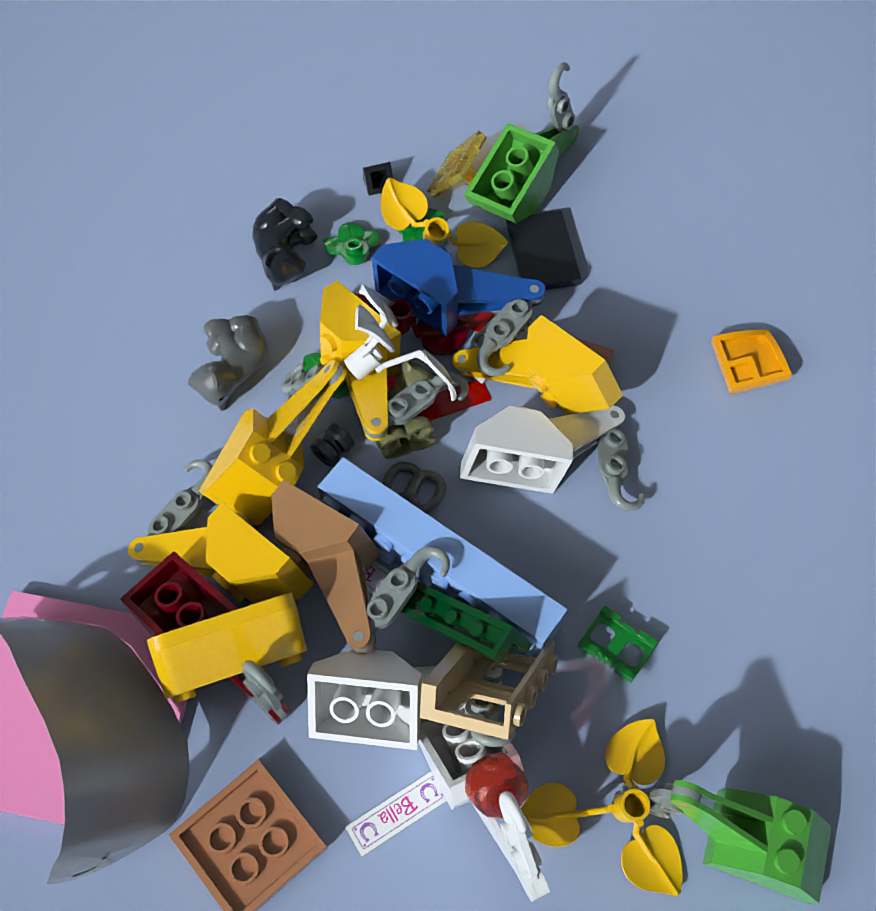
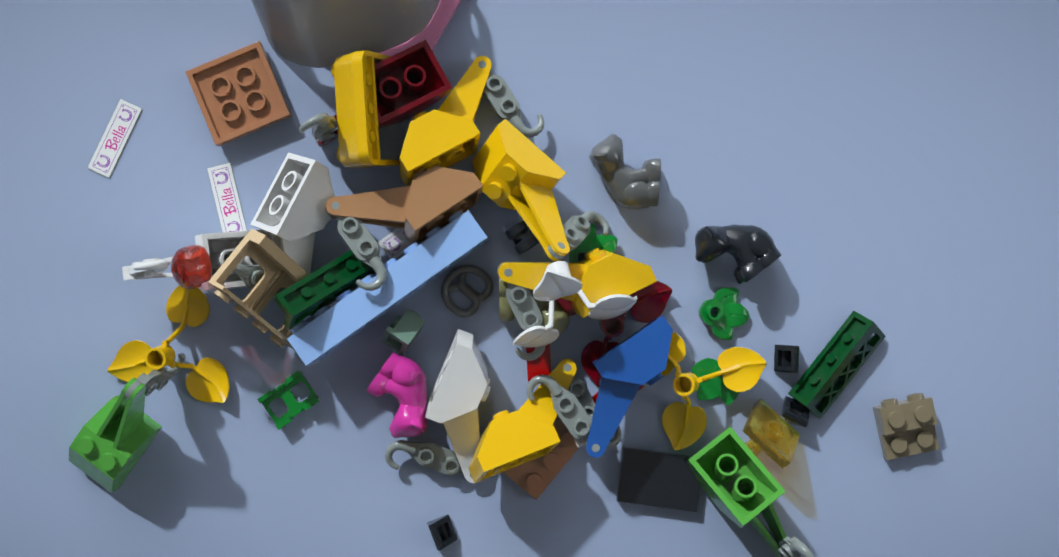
camera: 105 degrees right, 25 degrees up
none -> dark pink animal [366,352,427,438]
none -> sand green brick [381,310,426,356]
none -> black slope [427,515,458,551]
none -> black slope [782,396,809,428]
none -> dark green fence [788,311,886,419]
none -> dark tan plate [873,393,939,460]

